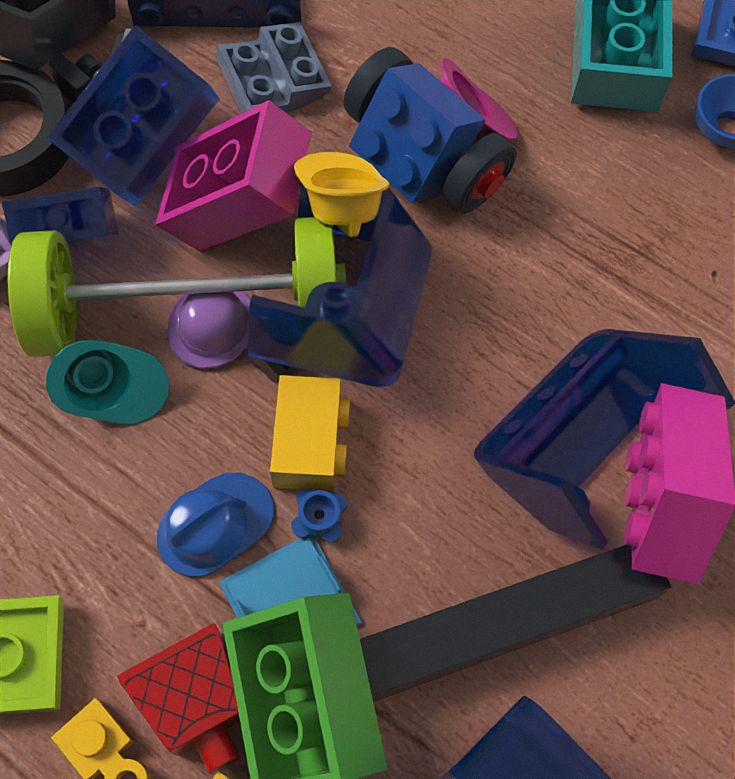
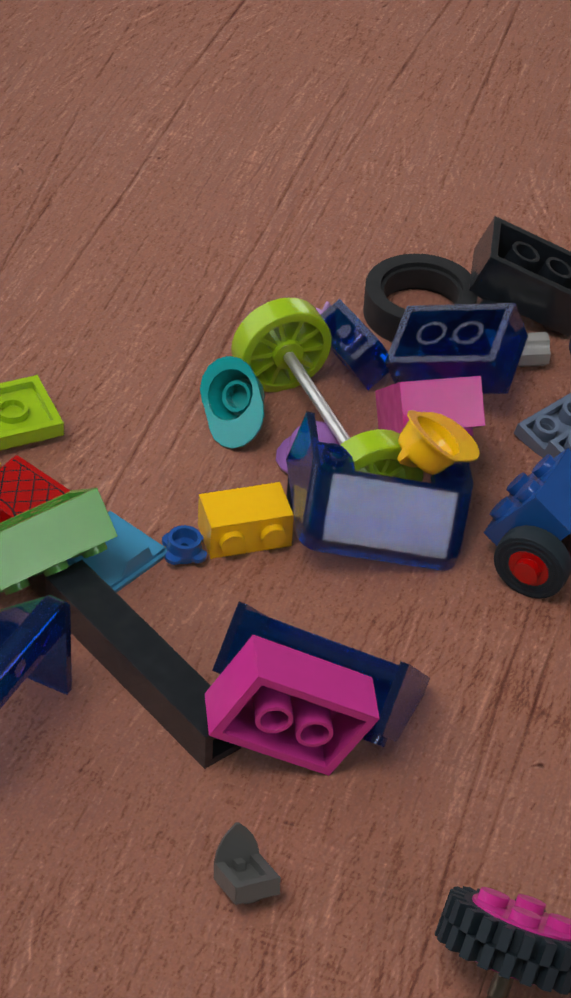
camera: 70 degrees right, 25 degrees down
blue piece [157,473,274,577] -> none

